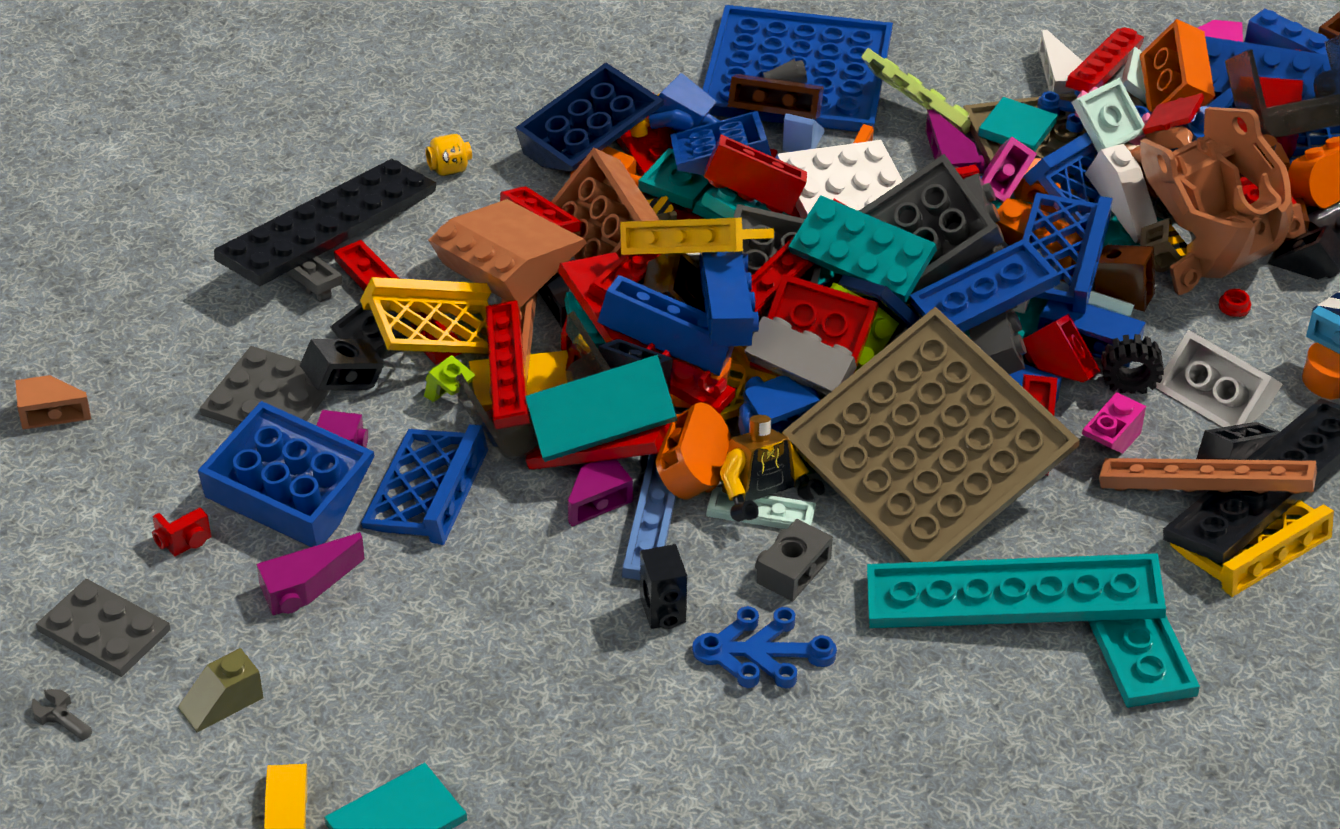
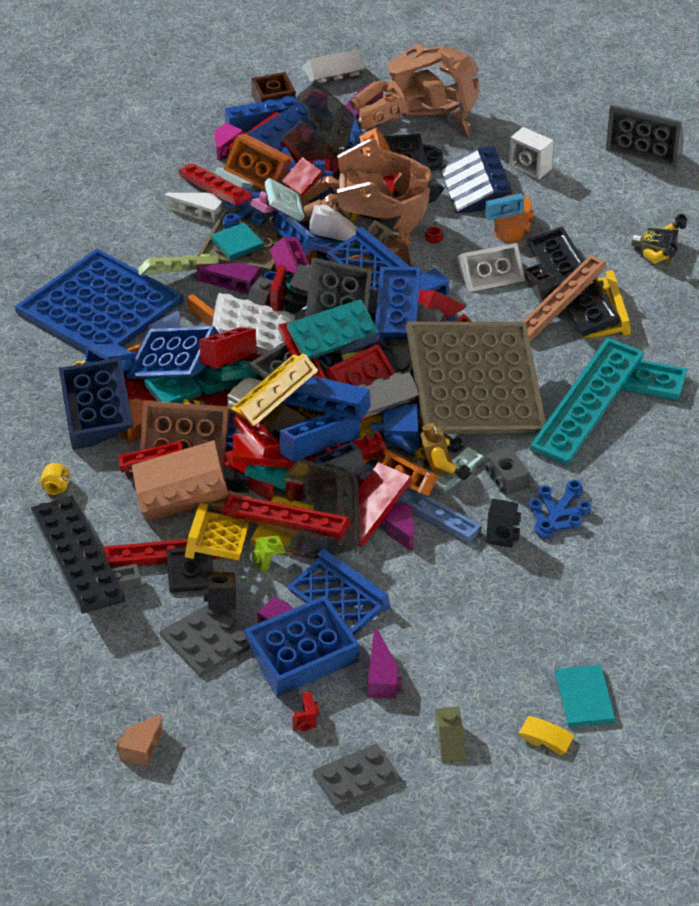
camera: 60 degrees left, 0 degrees up
dark grey bar [32,689,92,740] -> none
teal tile [525,355,678,462] -> none
reddish brown brick [728,74,824,119] -> none
dark grey cone [763,59,808,84] -> none
dark pink slope [1082,392,1146,454] -> none
black tyre [1101,334,1164,394] -> none

